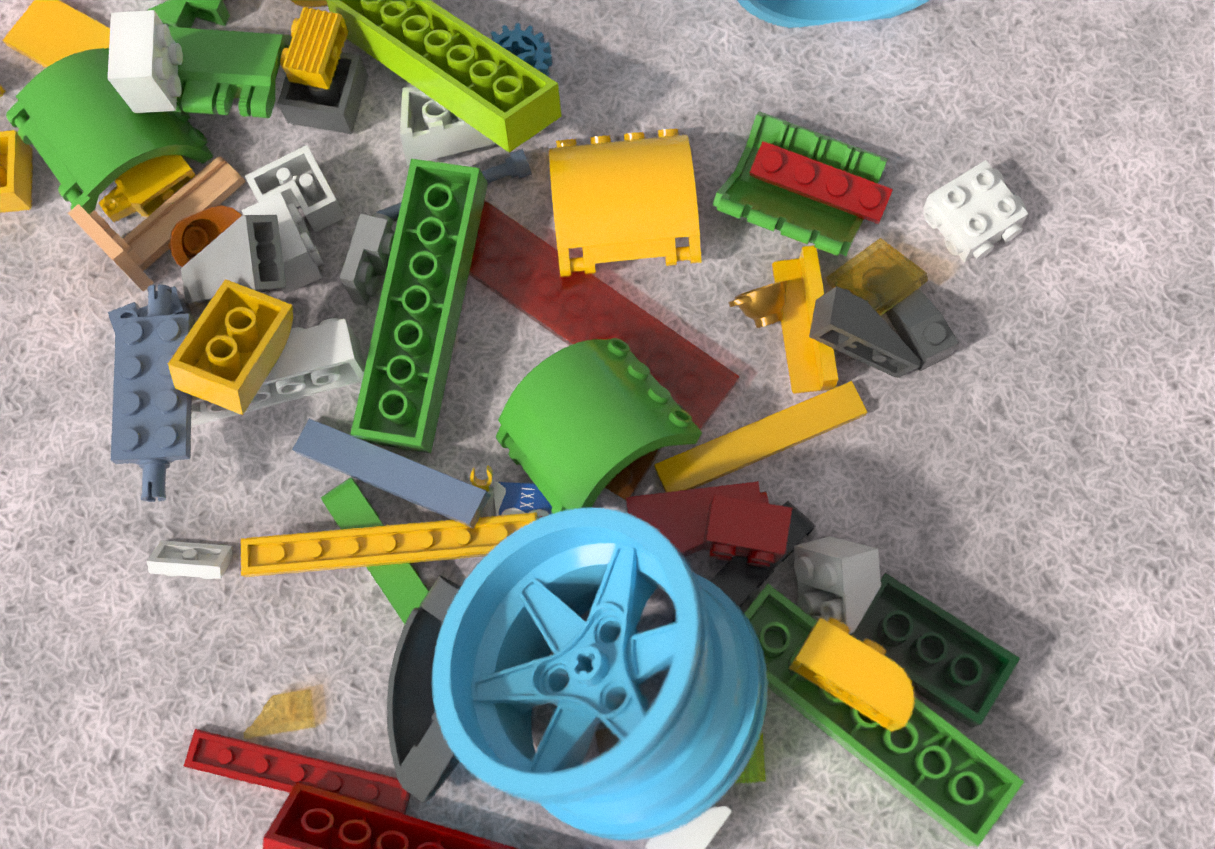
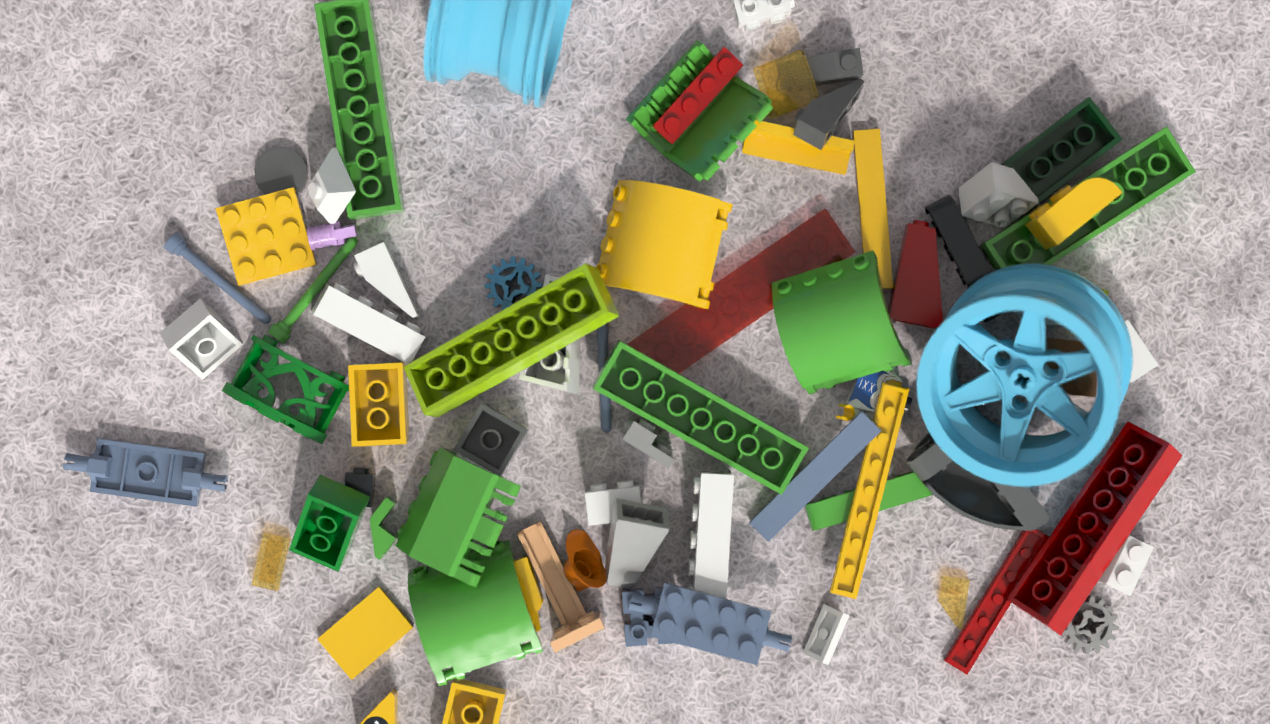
camera: 85 degrees left, 15 degrees up
white brick [108,10,183,113] -> none
yellow brick [168,279,293,415] -> none
white brick [245,145,346,233] -> none
yellow brick [280,6,348,90] -> none
red brick [702,494,792,568] -> none
pearl gold piece [728,280,787,328] -> none

